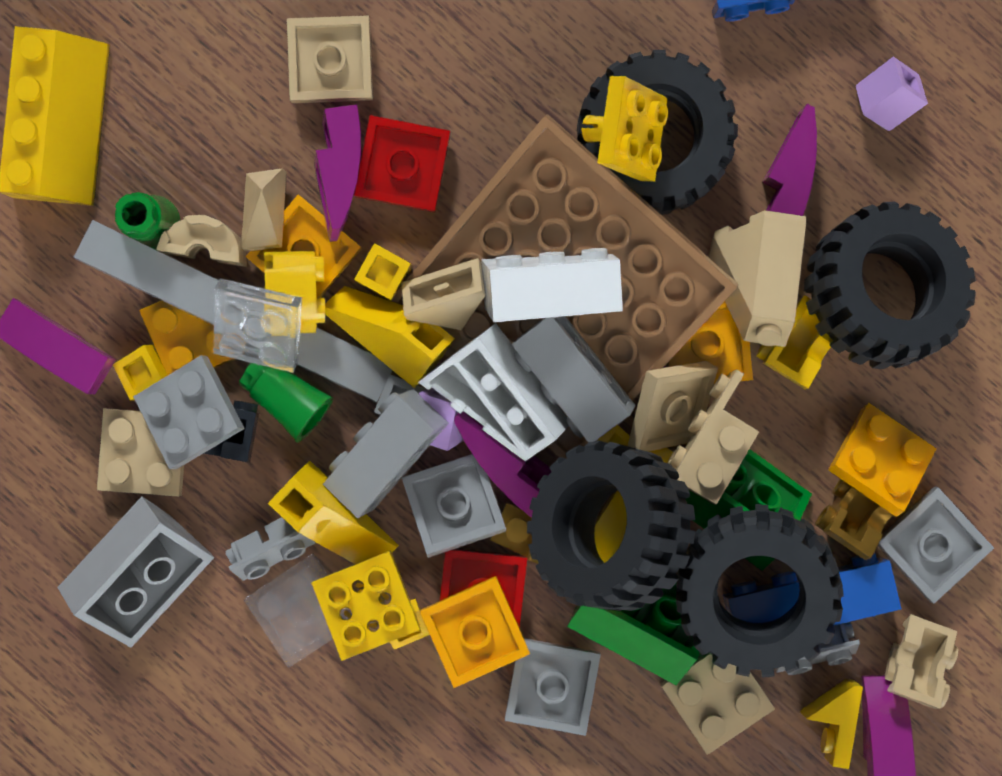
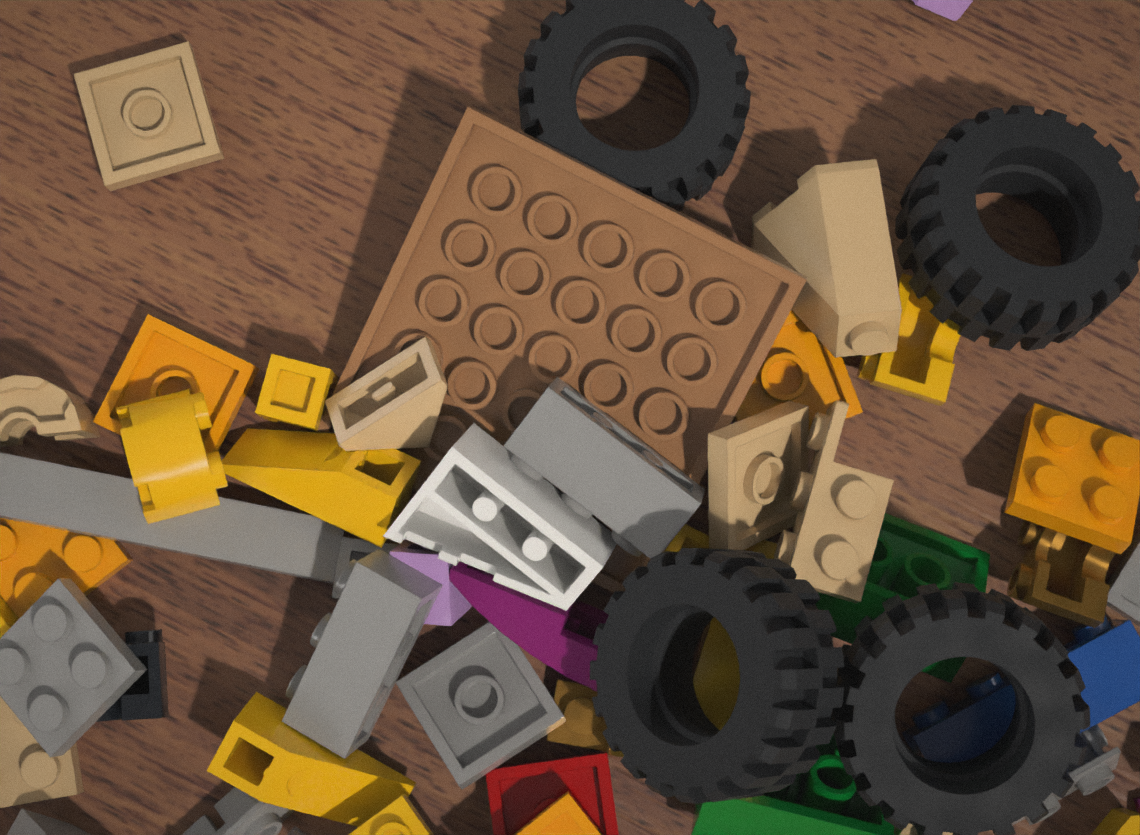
camera: 20 degrees left, 5 degrees down
clear plate [213,278,302,373] -> none
green plant [239,354,333,443] -> none
tan slope [241,168,286,252] -> none
magenta slope [314,104,361,242] -> none
red plate [354,115,451,213] -> none
white wedge [481,248,623,322] -> none
yellow plate [582,76,668,182] -> none
magenta slope [762,104,817,216] -> none

